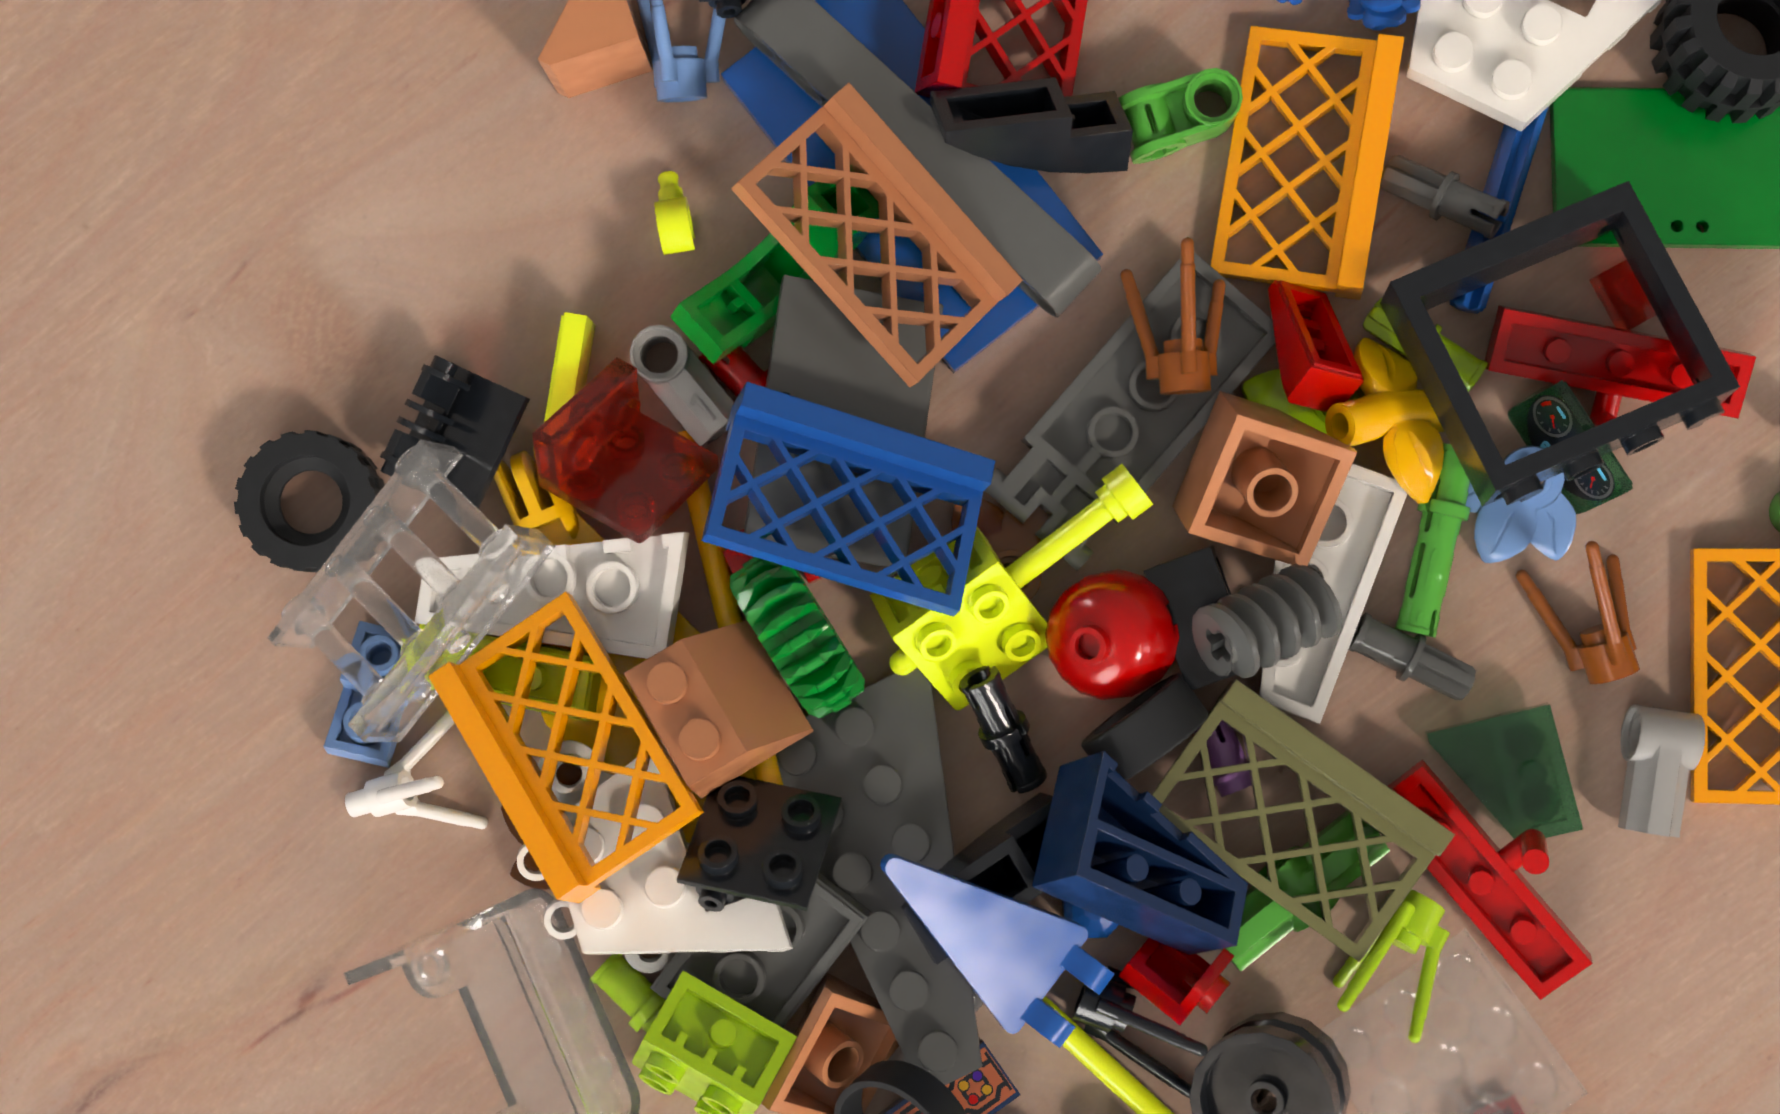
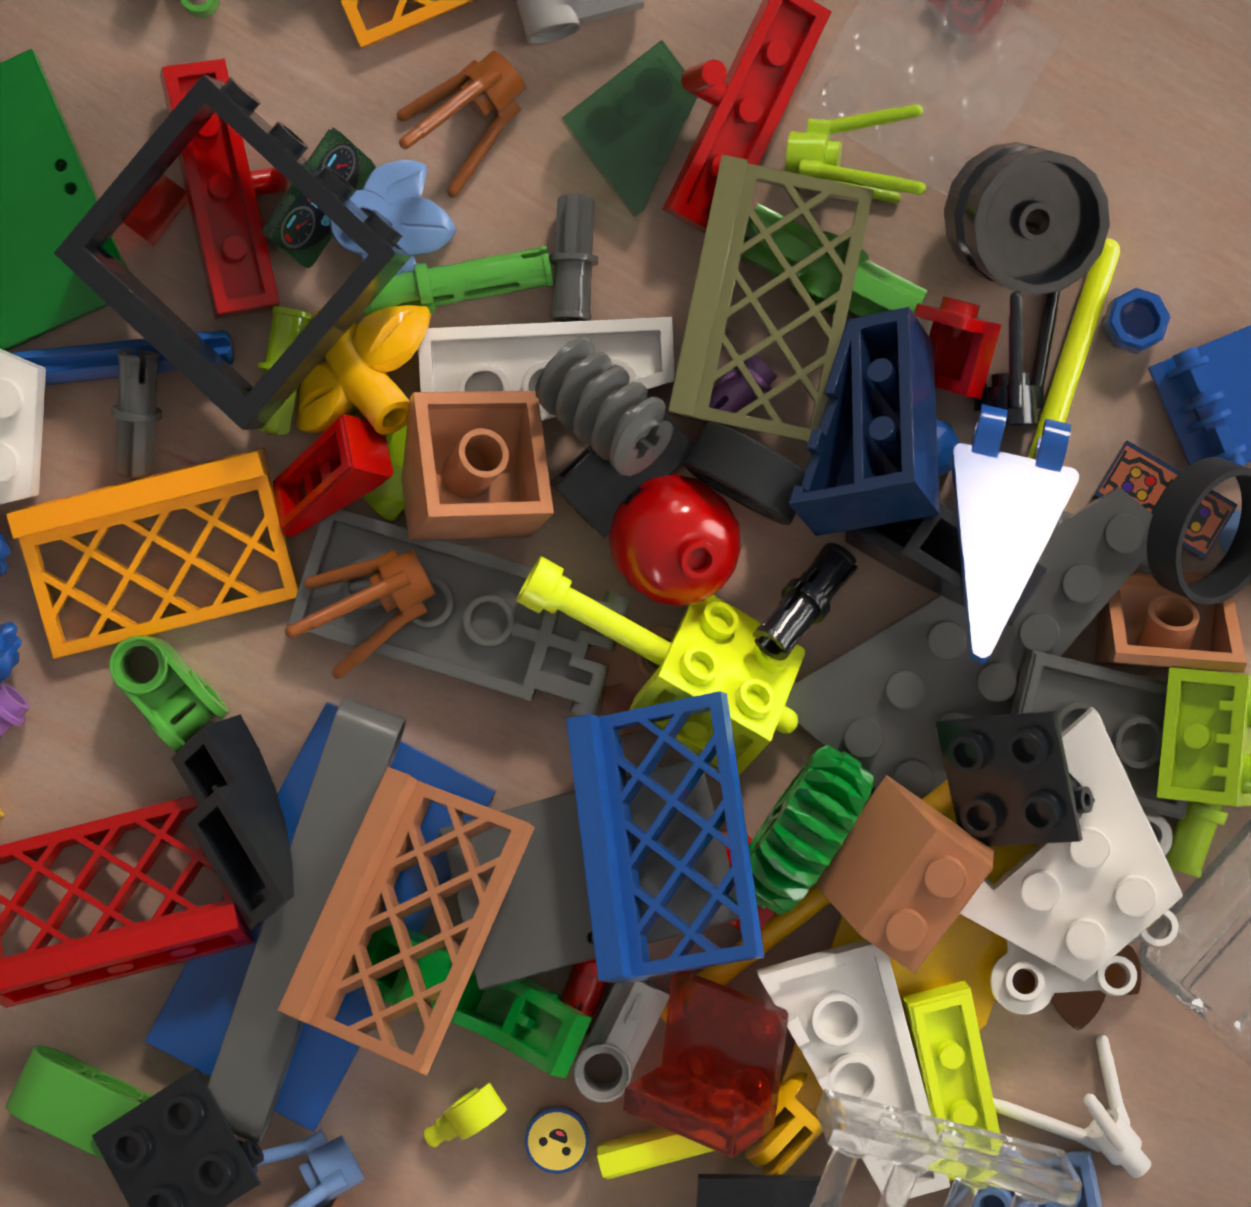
camera: 110 degrees left, 0 degrees up
light orange fence [428,591,704,903] -> none
none -> light yellow tile [525,1105,589,1174]

